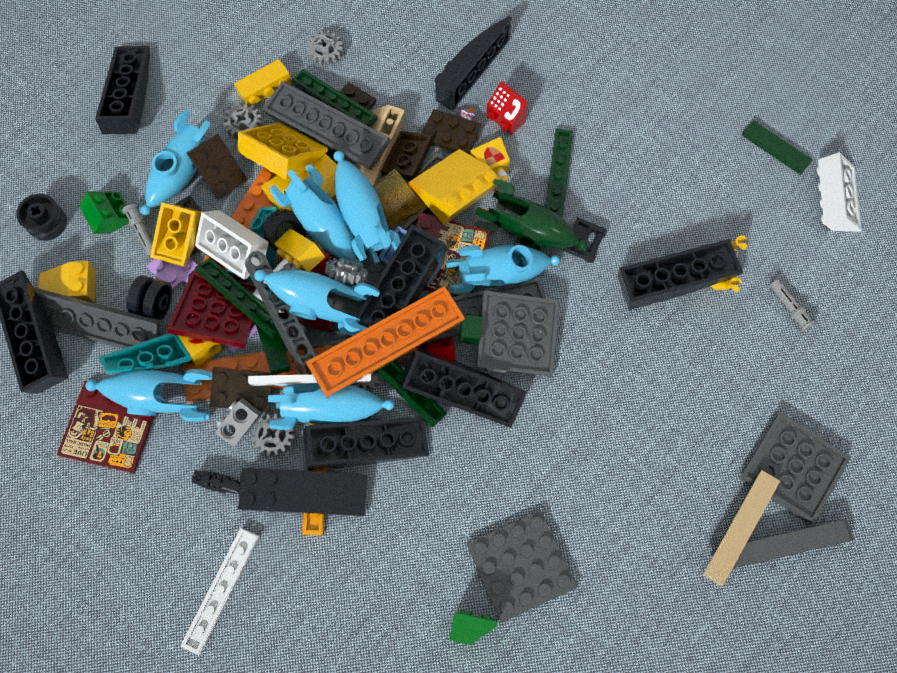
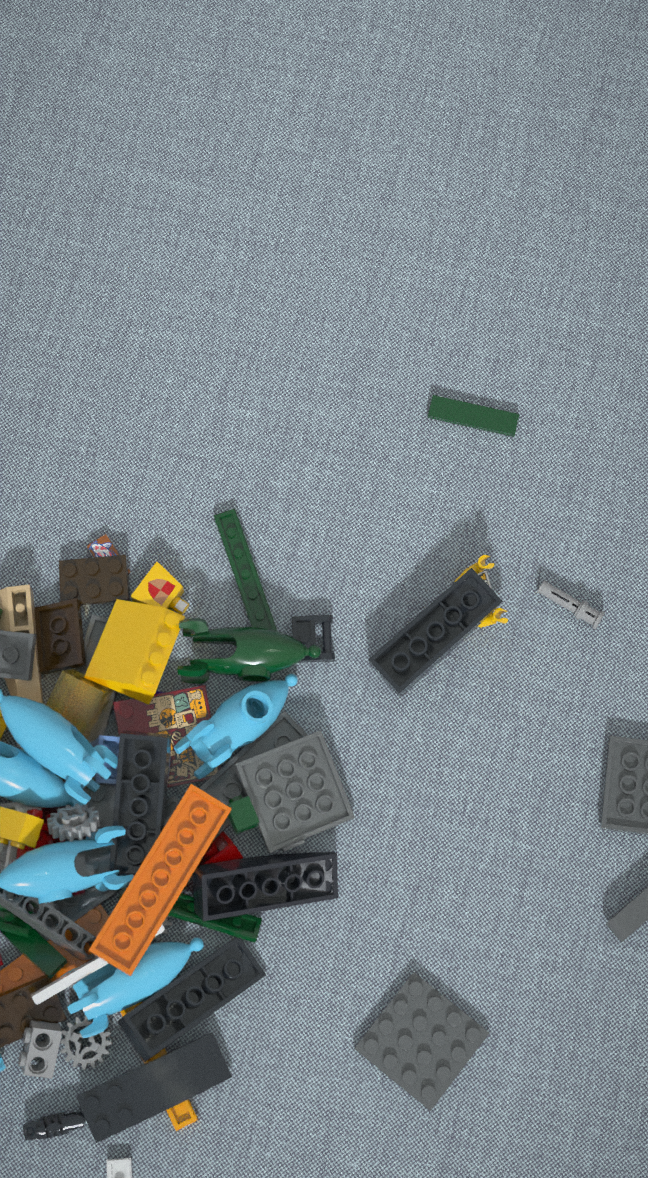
camera: 30 degrees left, 5 degrees up
black slope [434,16,512,111] -> none
green slope [449,609,498,645] -> none
red slope [486,81,528,135] -> none
tan tile [703,470,780,586] -> none
white slope [817,152,862,232] -> none

